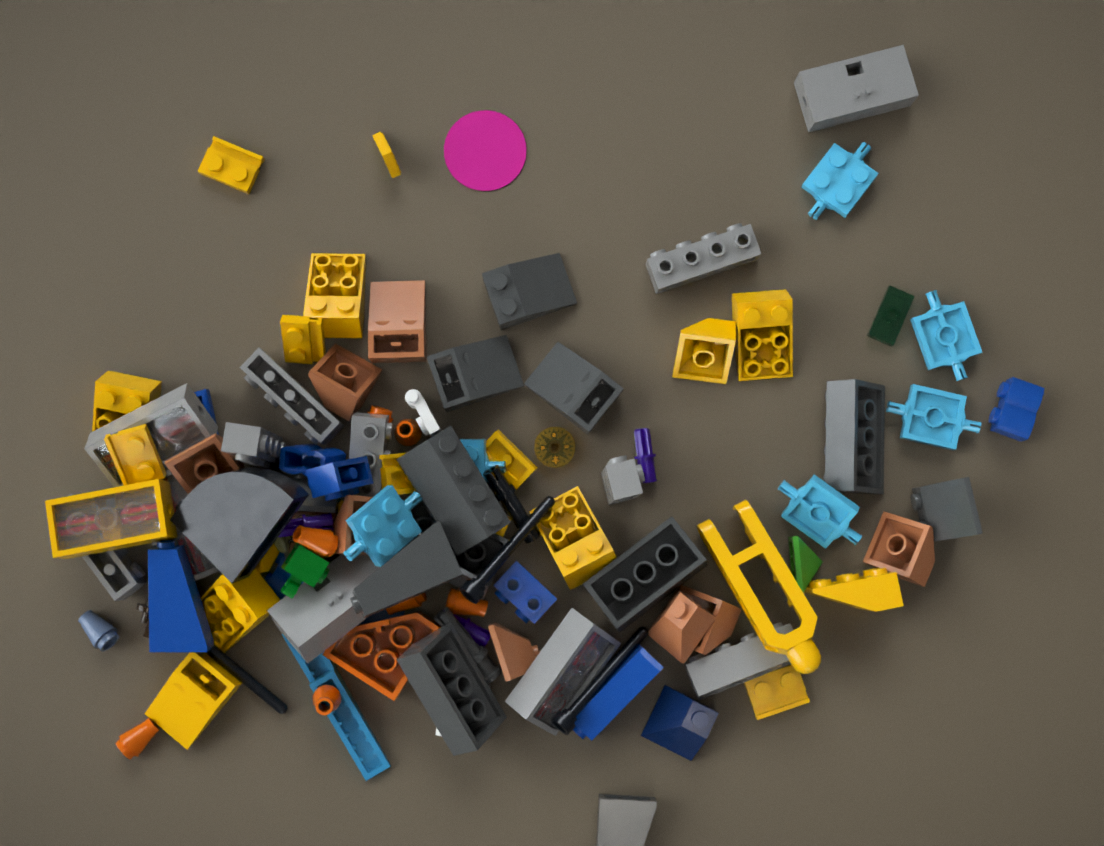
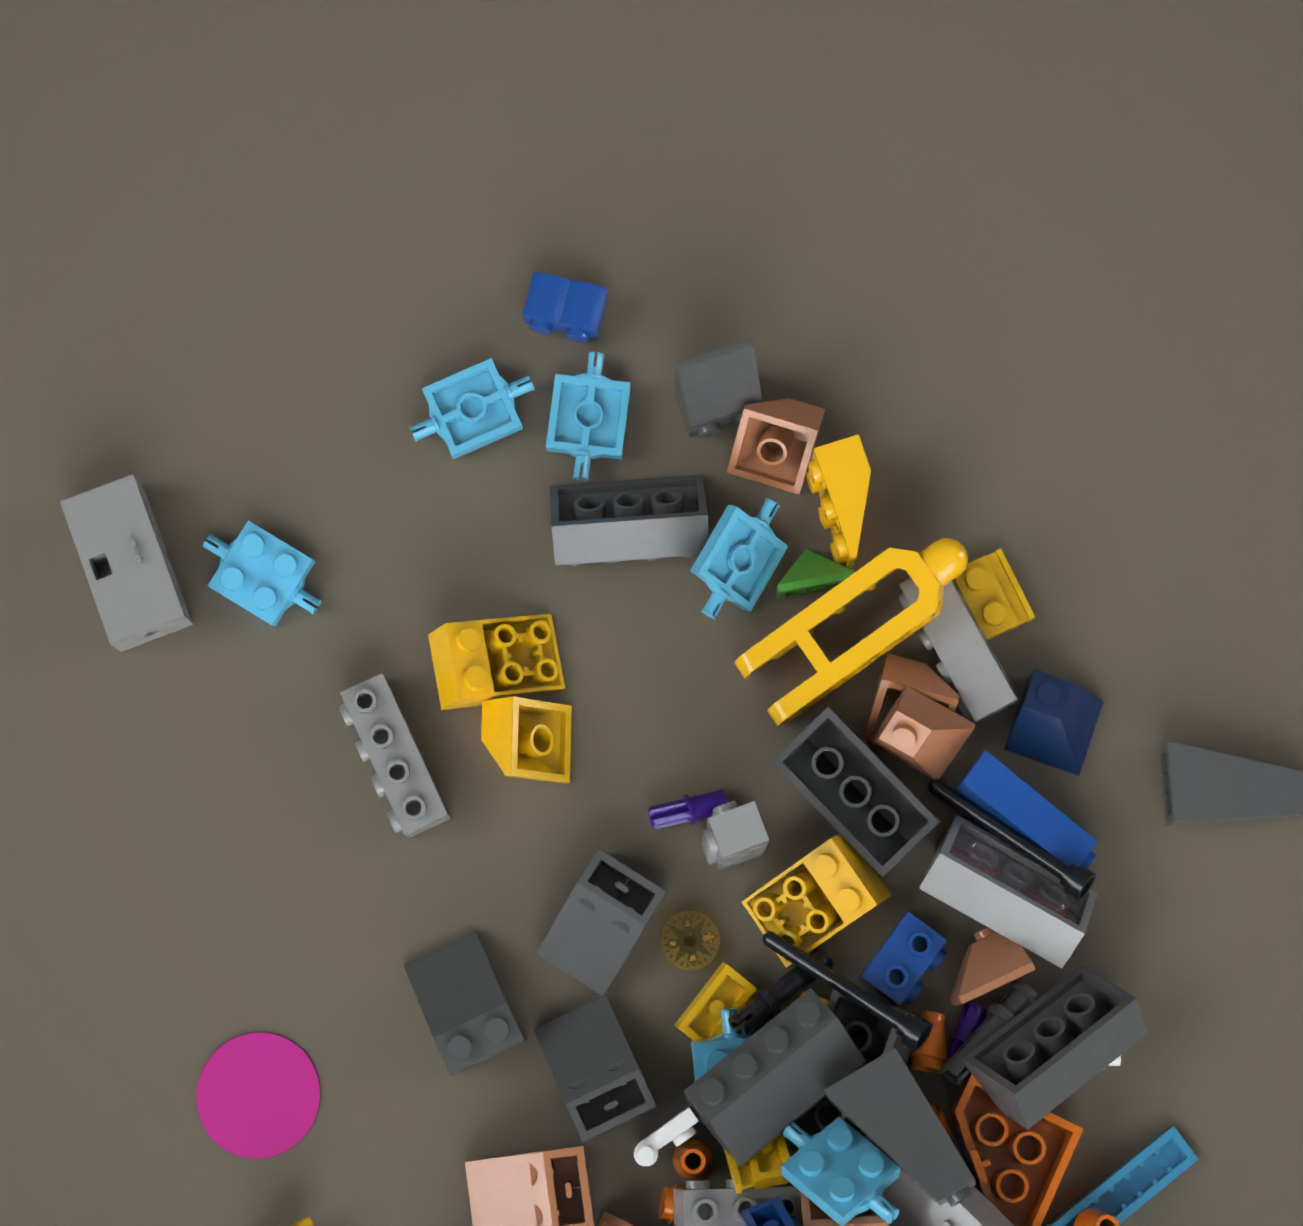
camera: 90 degrees left, 5 degrees down
clear green plate [867,285,915,347] -> none

